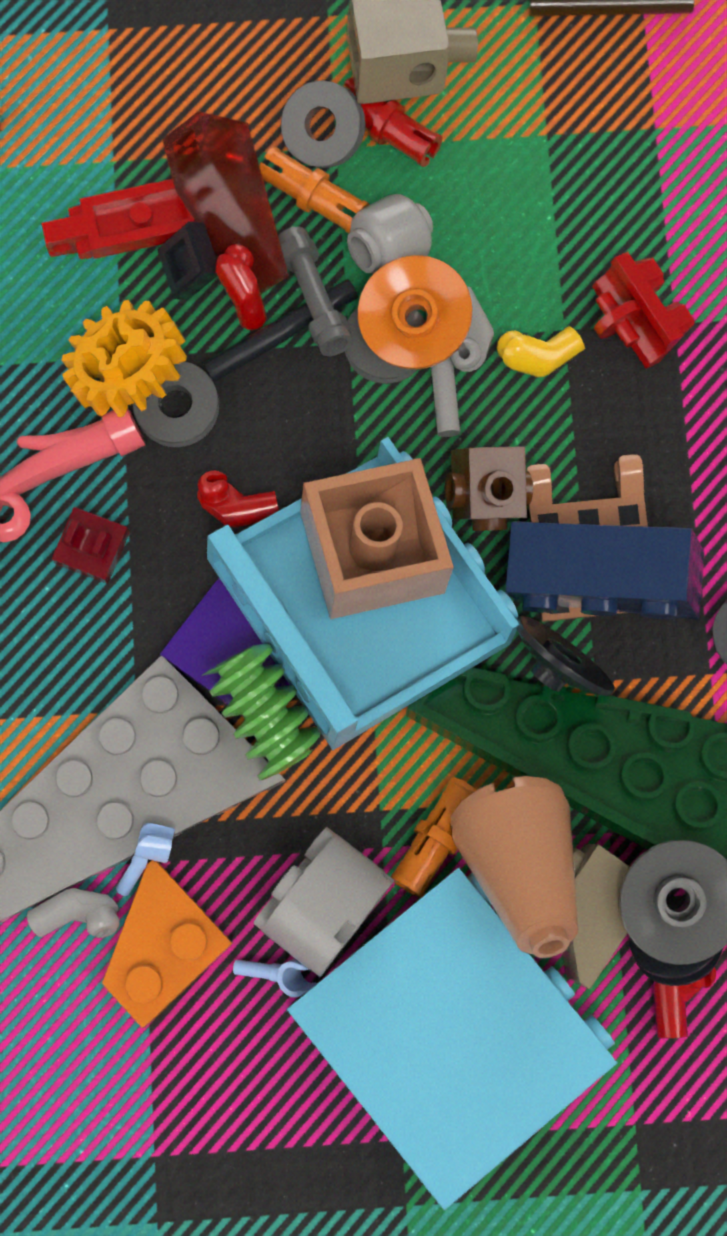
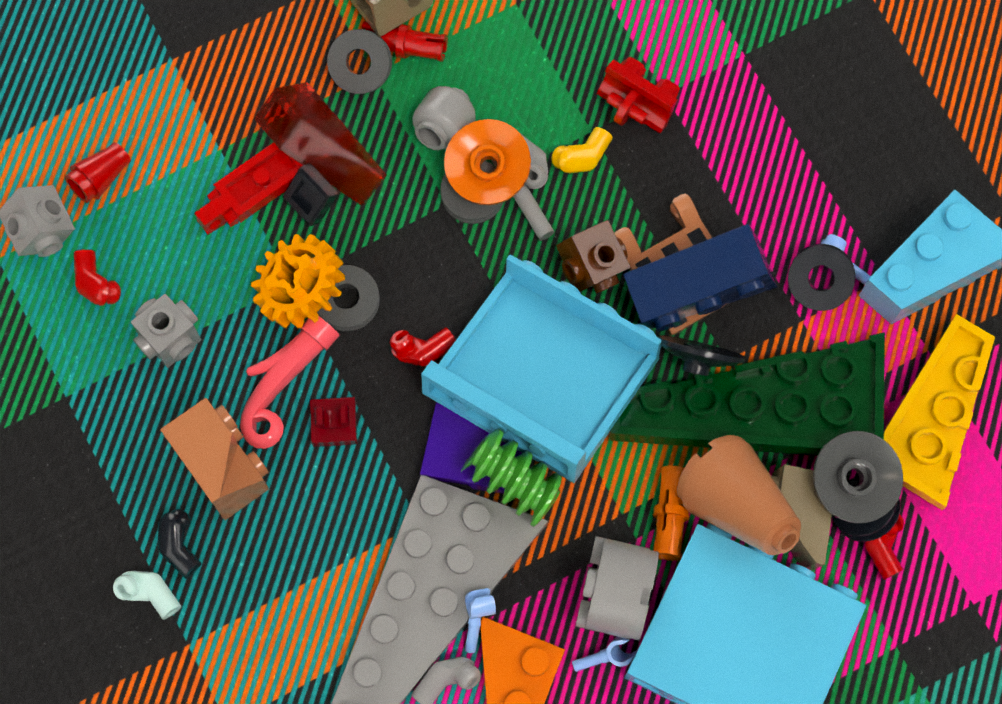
camera: 25 degrees left, 5 degrees down
black bar [202,279,358,383] -> none
red arm [216,244,267,330] -> none
orange pin [257,146,369,234] -> none
dark grey bar [276,227,353,356] -> none
nougat slope [300,458,454,619] -> none

